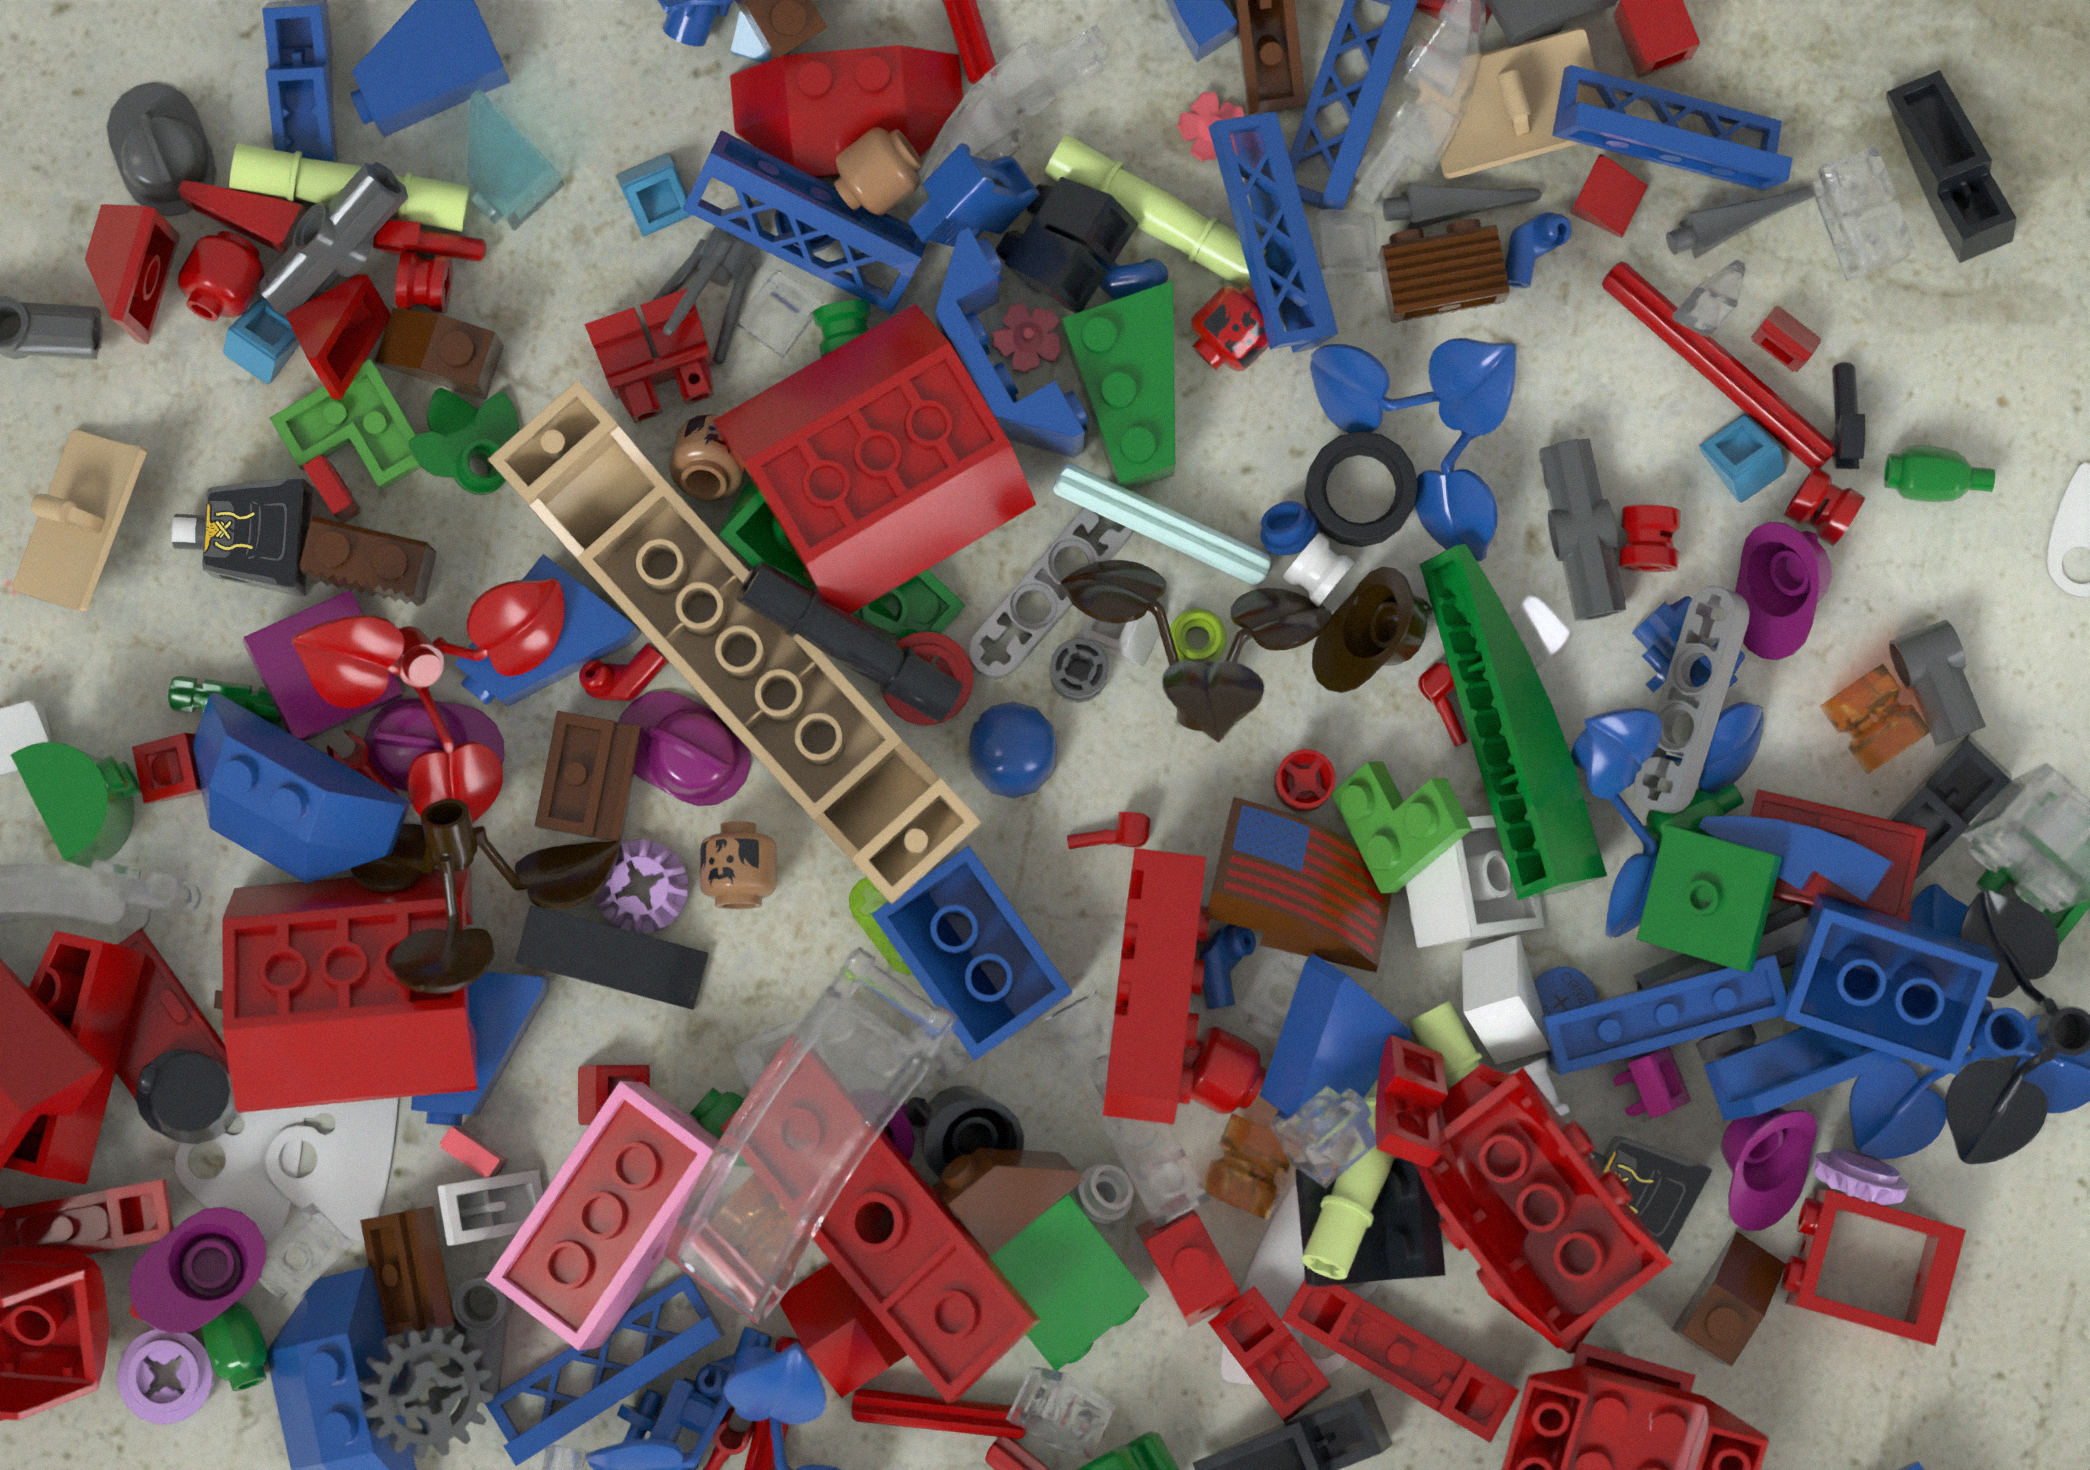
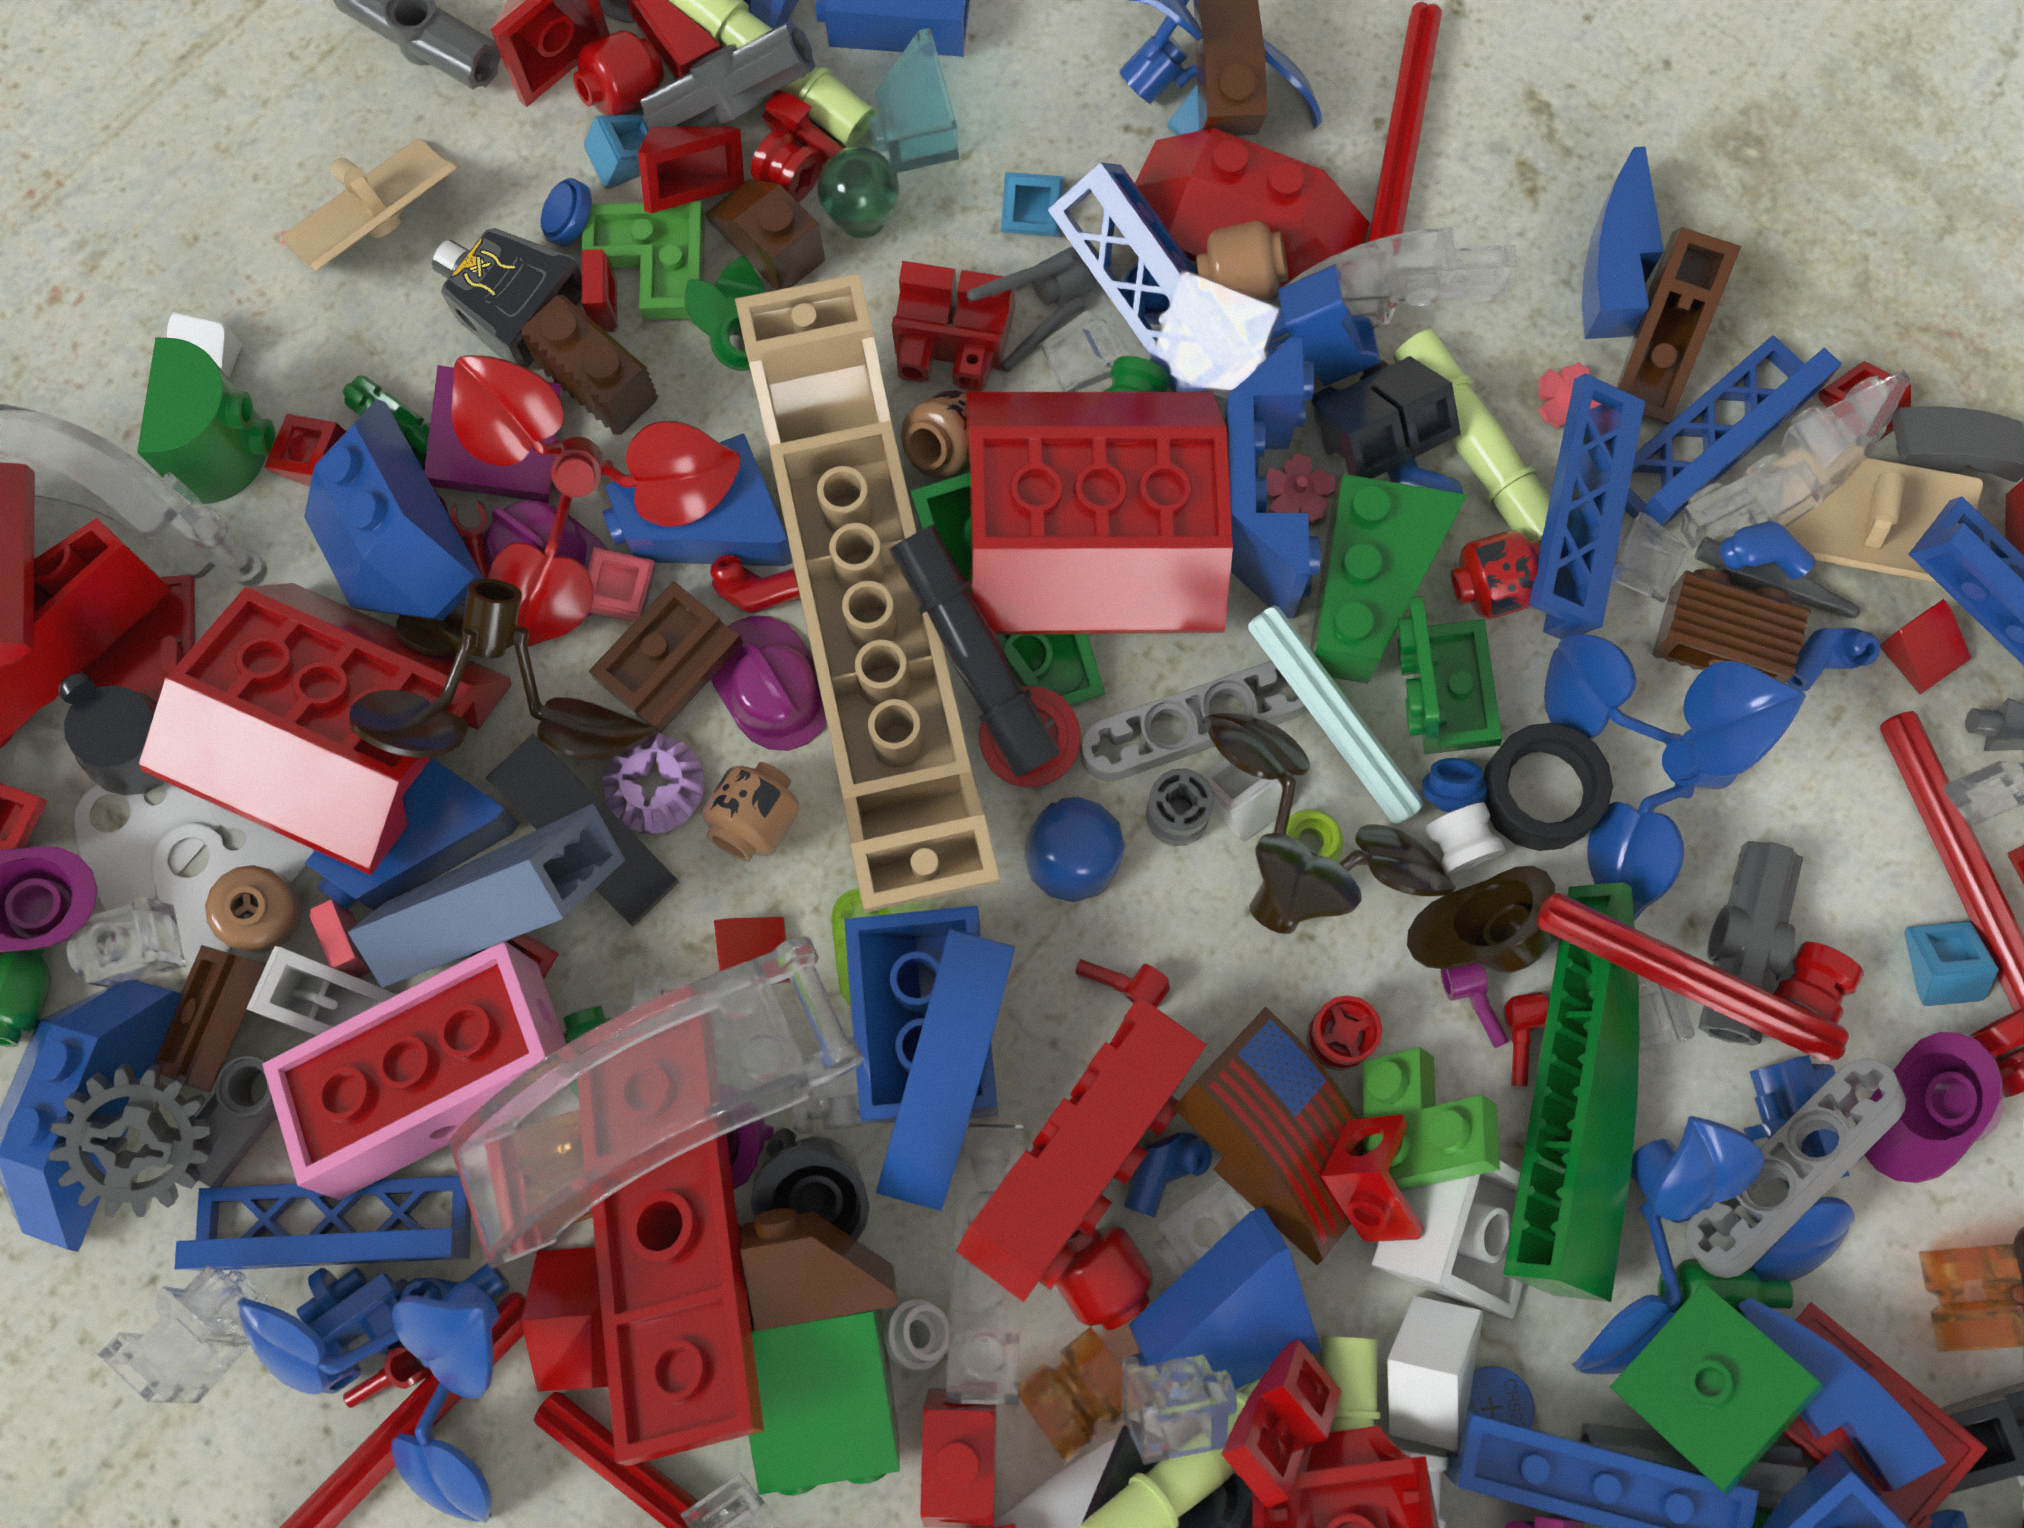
camera: 30 degrees right, 10 degrees down
none -> medium nougat head [205,865,303,953]
none -> sand blue slope [348,804,625,988]
none -> blue piece [540,178,592,247]
none -> coral tile [588,547,656,622]
none -> red slope [714,917,792,991]
none -> clear green piece [817,146,900,239]
none -> blue slope [876,928,1015,1211]
none -> clear piece [1150,270,1282,399]
none -> red bracket [1321,1114,1424,1242]
none -> green bracket [1397,596,1502,755]
none -> magenta hand [1440,963,1509,1048]
none -> red axle [1537,893,1849,1062]
none -> blue arm [1719,521,1815,579]

